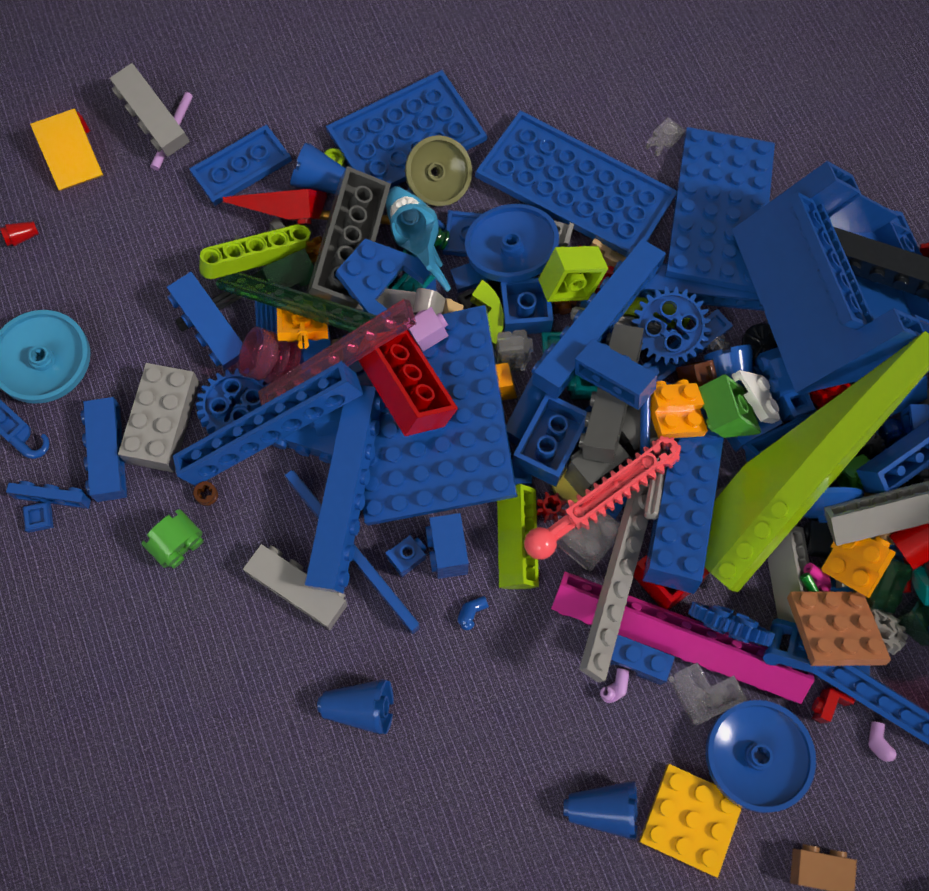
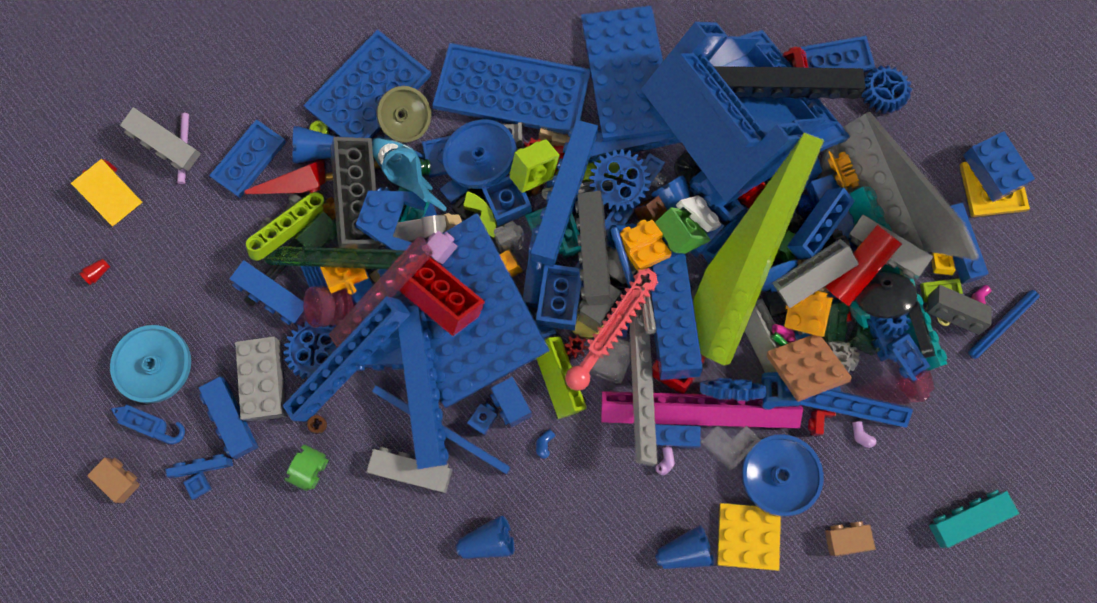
camera: 15 degrees left, 5 degrees up
blue brick [575,339,657,410] -> none
clear plate [646,117,685,156] -> none

